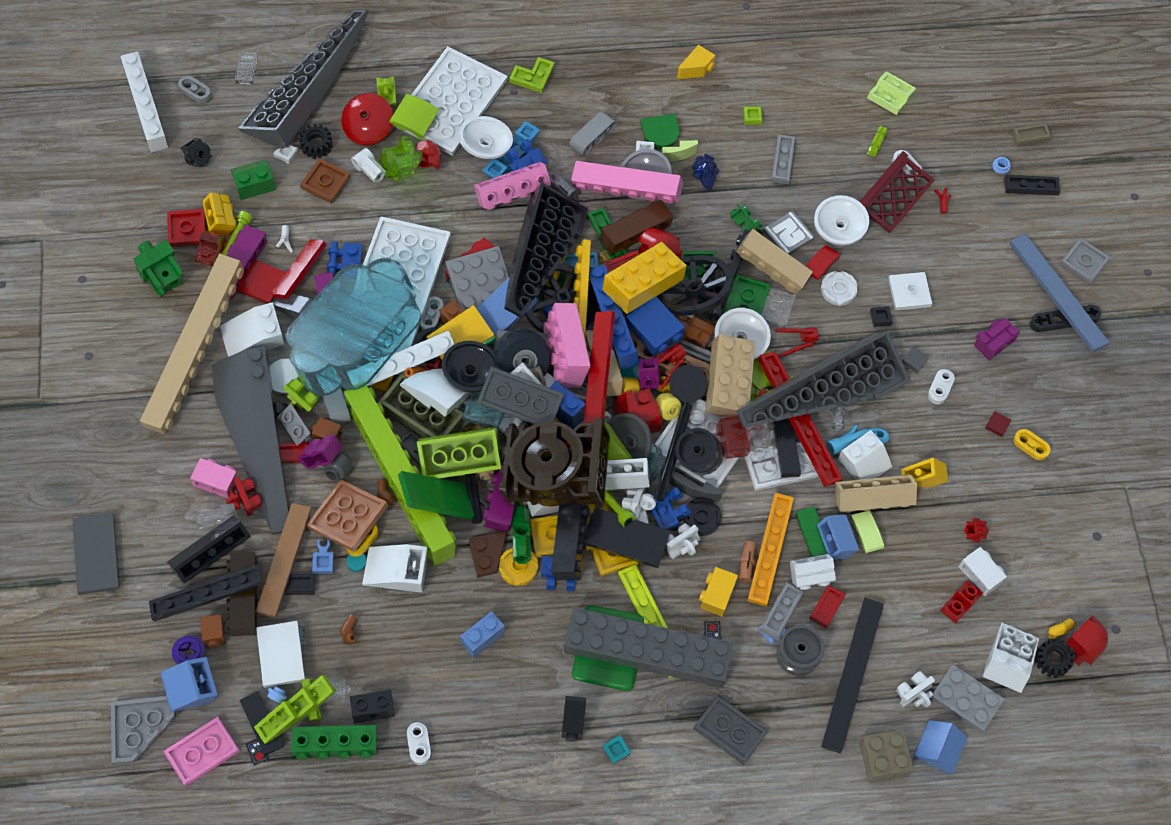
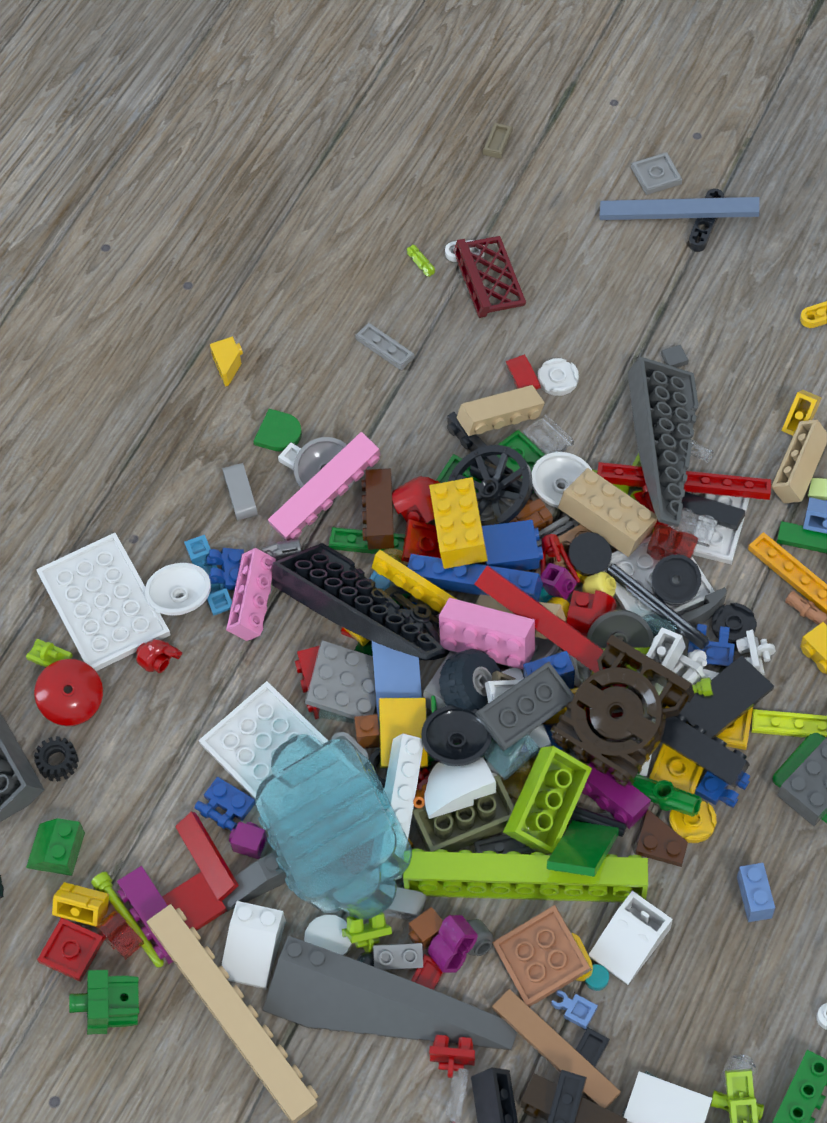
camera: 50 degrees left, 5 degrees down
bright pink brick [190,458,238,498] -> none
white tile [273,146,299,164] -> none
white bar [276,225,293,253] -> none
dark orange plate [300,158,351,204] -> none
dark orange arm [340,615,358,645] -> none
black brick [350,690,395,723] -> none
white piece [351,148,386,183] -> none
dark orange arm [377,479,397,505] -> none
clear neon green brick [378,136,422,182] -> none
lime slope [389,94,439,139] -> none
lime plate [509,57,555,93] -> none
yellowish green slope [662,140,698,162] -> none
clear blue head [692,154,719,191] -> none
green hinge [730,203,764,235] -> none
lime tile [743,106,762,125] -> none
tile [763,211,814,255] -> none
red plant [775,327,819,358] -> none
white dish [814,195,869,245] -> none
medium azure plant [827,425,889,455] -> none
white slope [838,430,892,480] -> none
yellowish green slope [867,71,916,115] -> none
black tile [870,306,893,327] -> none
white plate [888,272,932,310] -> none
white plate [928,369,955,404] -> none
red bar [934,187,951,214] -> none
magenta brick [974,318,1020,360] -> none
dark red tile [985,411,1011,437] -> none
light blue plate [992,157,1011,174] -> none
black tile [1004,175,1060,196] -> none

